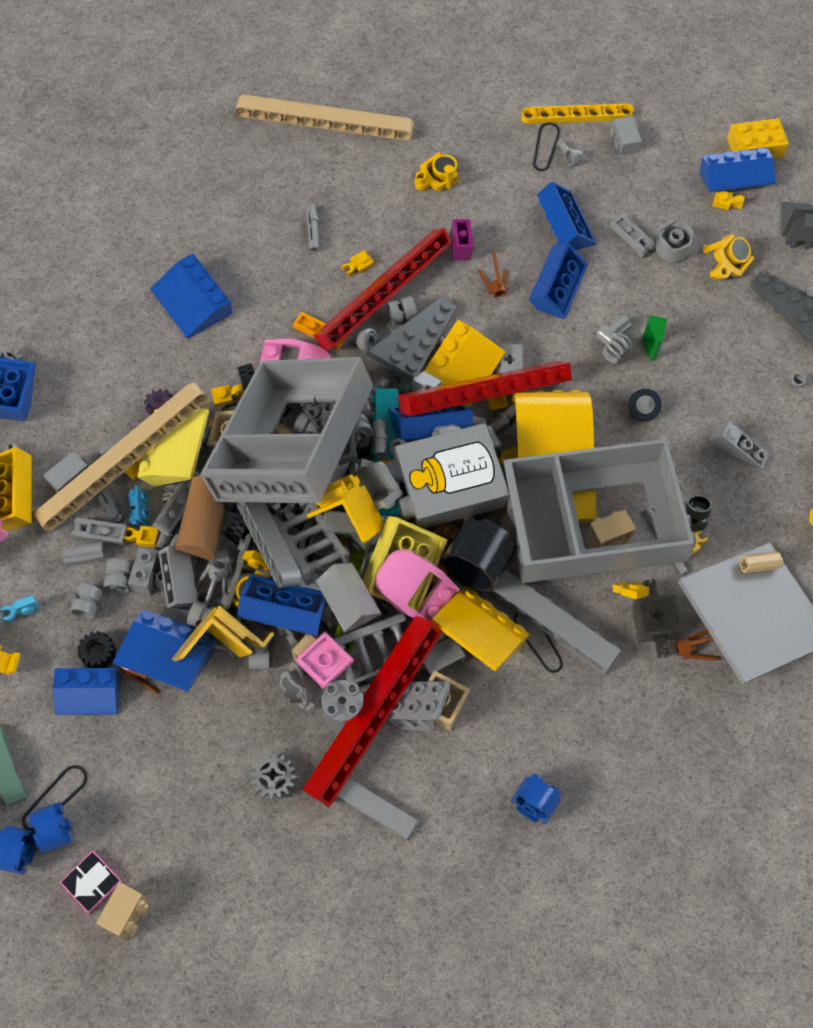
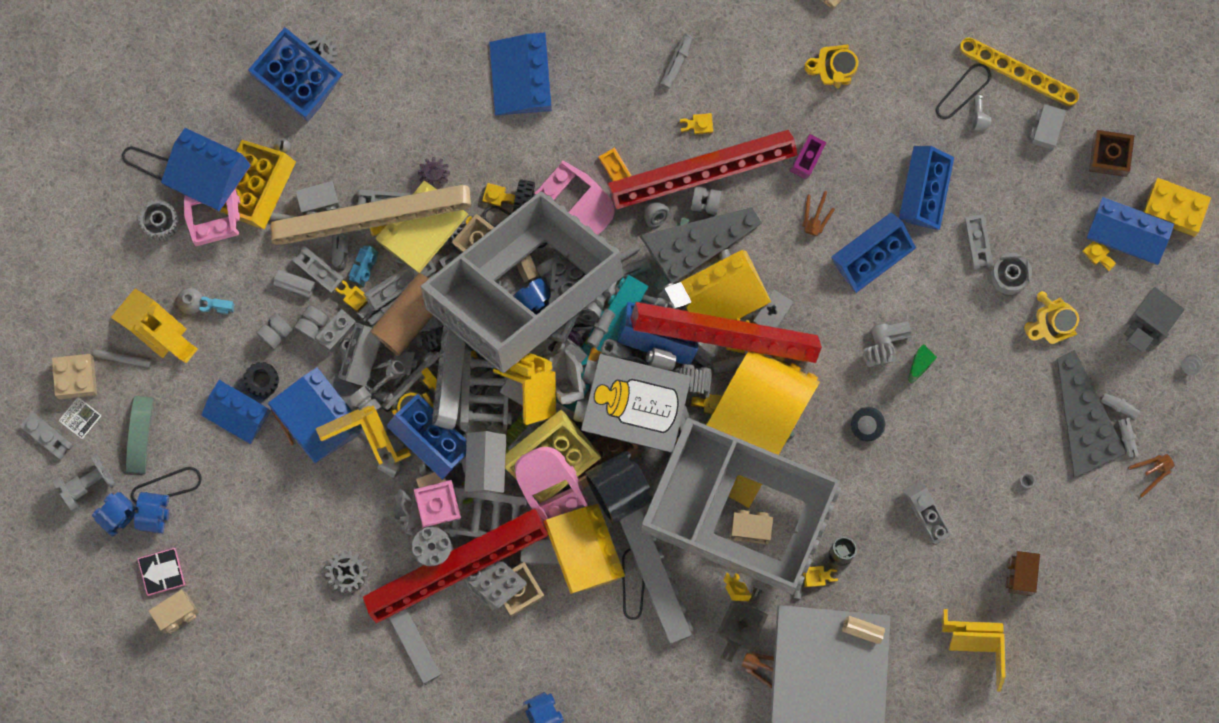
camera: 30 degrees right, 15 degrees up
none -> reddish brown brick [1089,130,1135,177]

